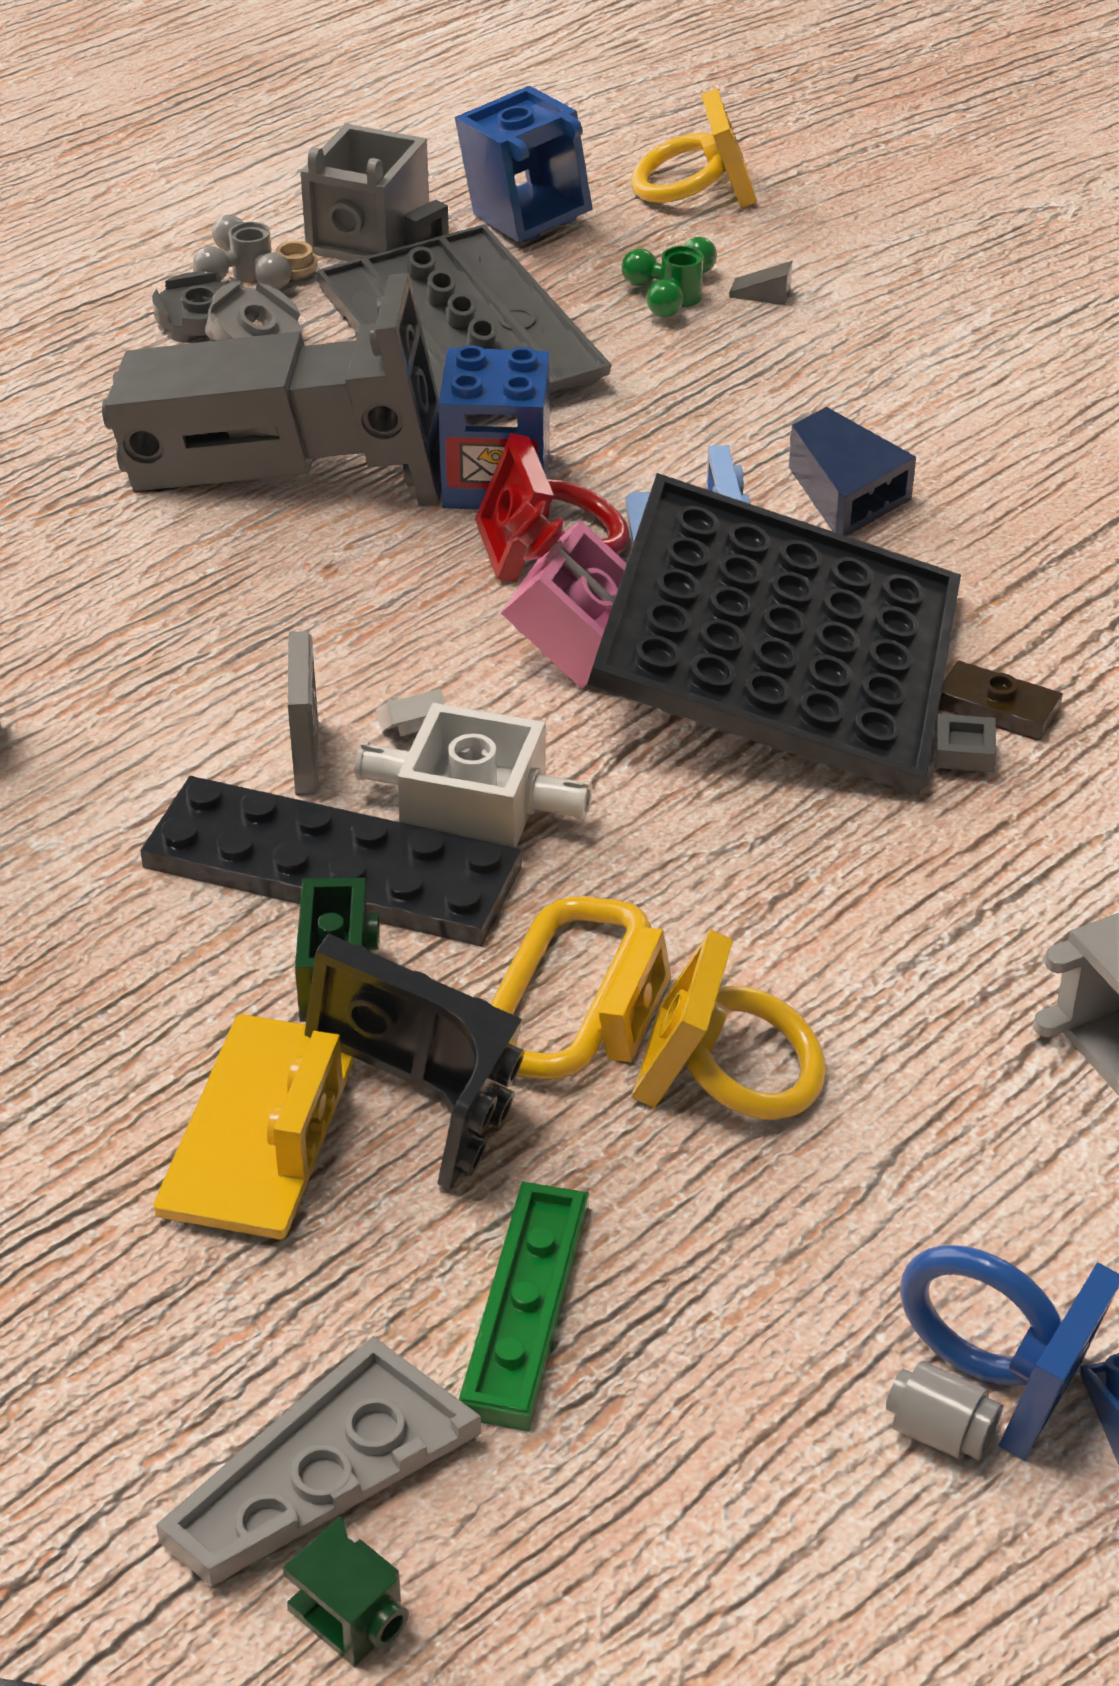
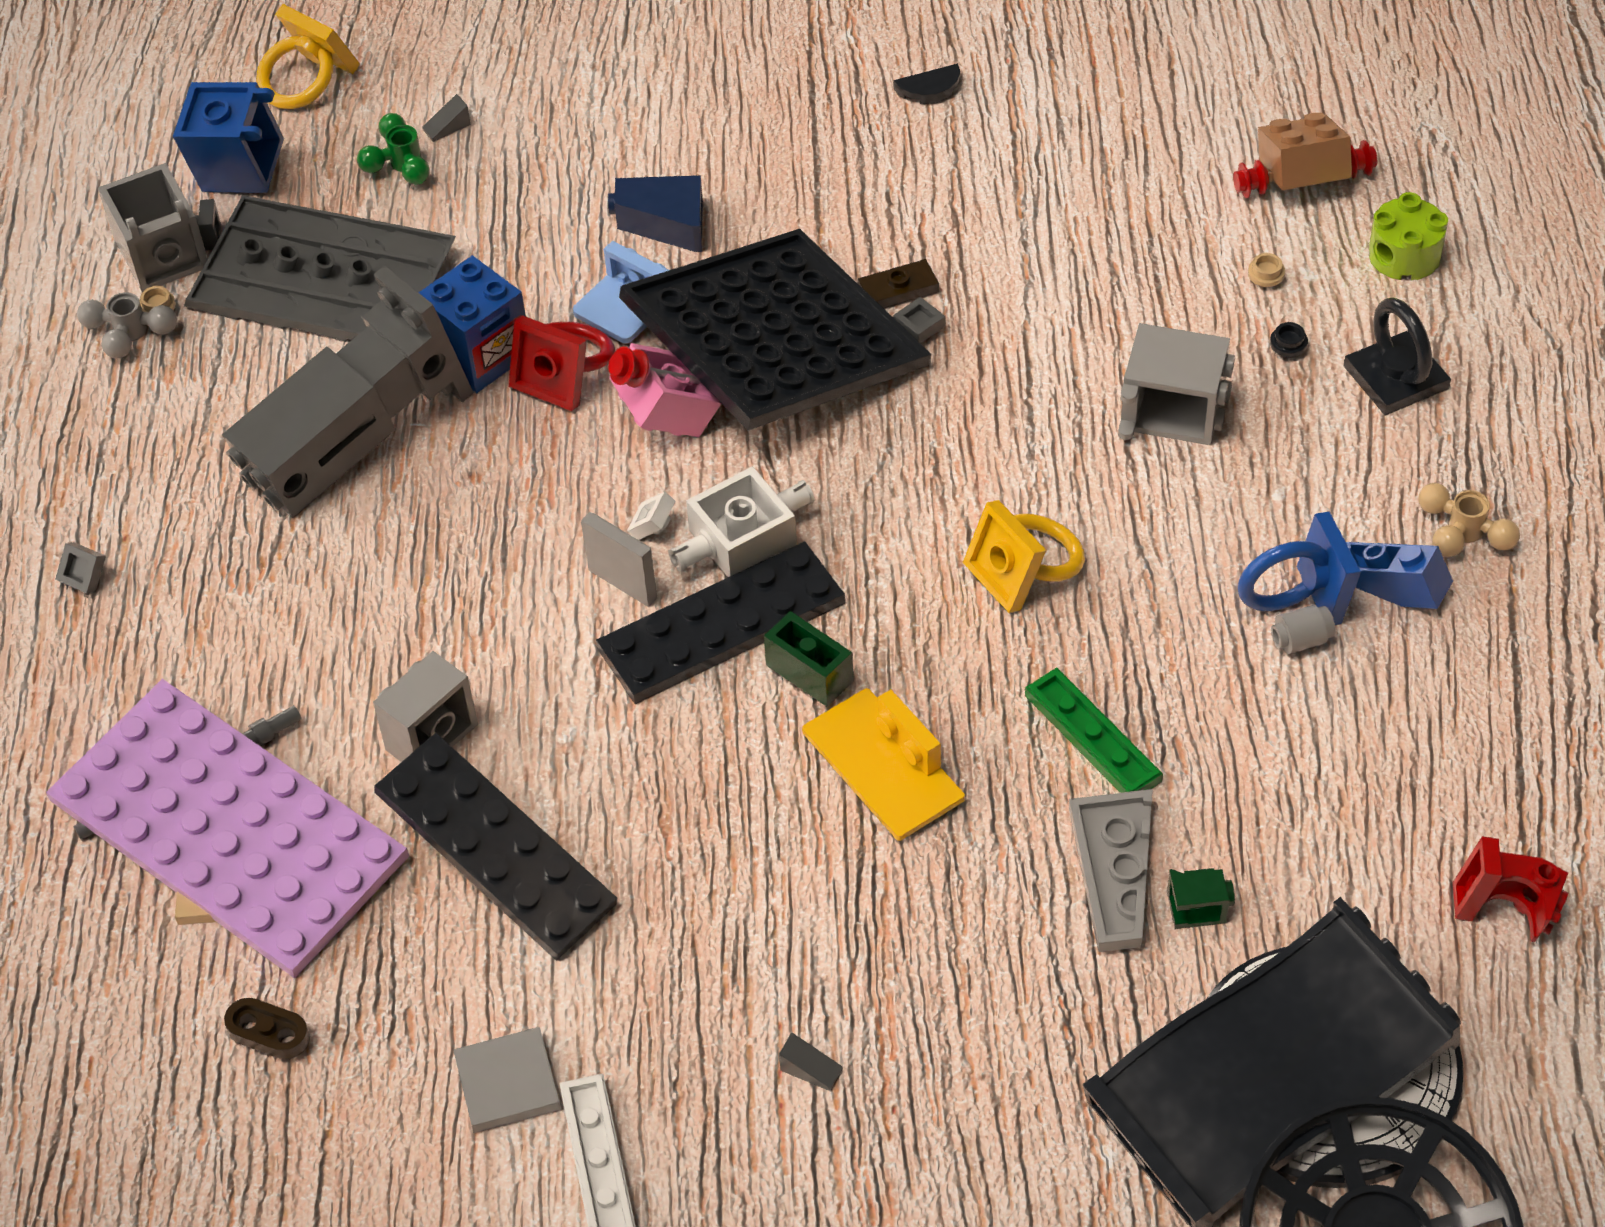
camera: 45 degrees left, 10 degrees up
dark grey plate [152,271,244,342] -> none
light grey plate [205,281,303,341] -> none
black bracket [304,933,525,1190] -> none
yellow bar [490,896,671,1079] -> none

